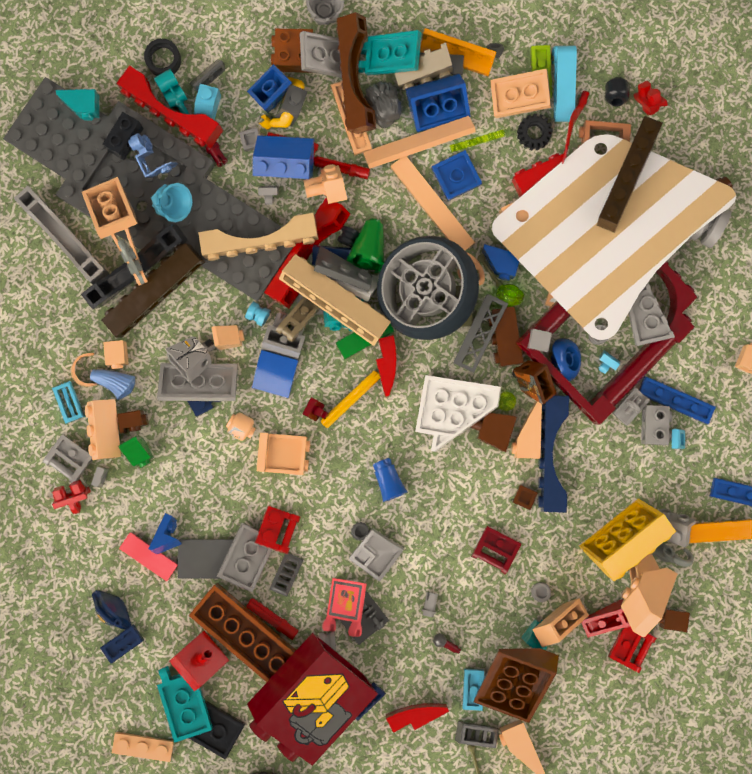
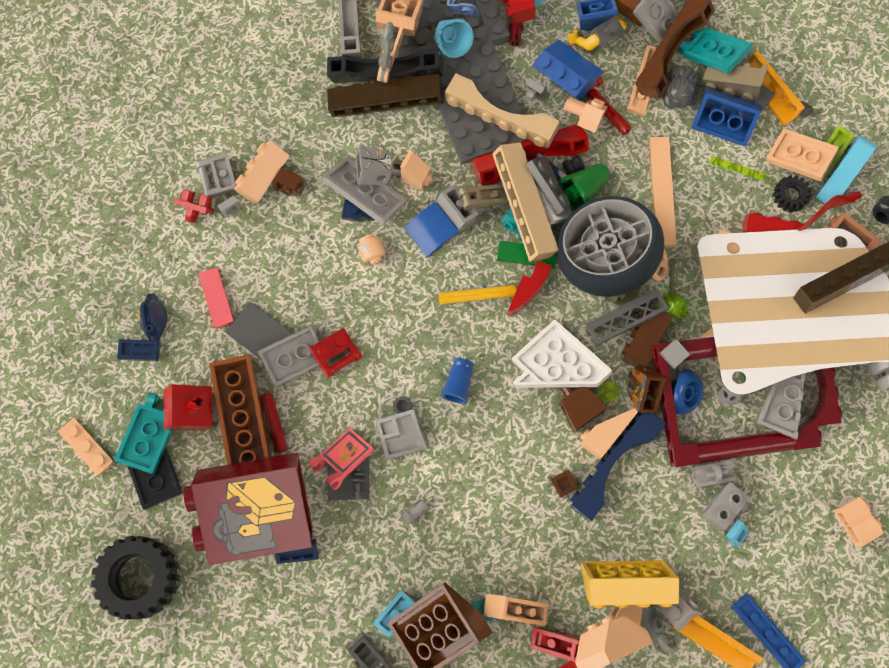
camera: 40 degrees right, 10 degrees down
medium azure tile [52,381,85,424] -> none
light nougat helmet [71,353,97,387] -> none
medium blue piece [90,369,135,400] -> none
light nougat brick [103,340,129,370] -> none
green slope [118,436,154,468] -> none
blue slope [148,513,182,554] -> none
light grey tile [239,127,259,152] -> none
medium azure wheel [245,301,271,327] -> none
light nougat panel [256,432,311,475] -> none
dark grey slope [270,553,303,597] -> none
dark red tile [302,397,328,422] -> none
light grey wheel [319,631,336,651] -> none
light nougat tile [363,116,476,169] -> none
red slope [386,703,449,733] -> none
blue plate [431,150,482,201] -> none
piece [433,633,461,654] -> none
dark red plate [471,526,522,575] -> none
blue slope [482,244,519,281] -> none
light grey tile [531,582,551,602] -> none
medium azure tile [599,350,620,374] -> none
blue tile [639,376,716,425] -> none

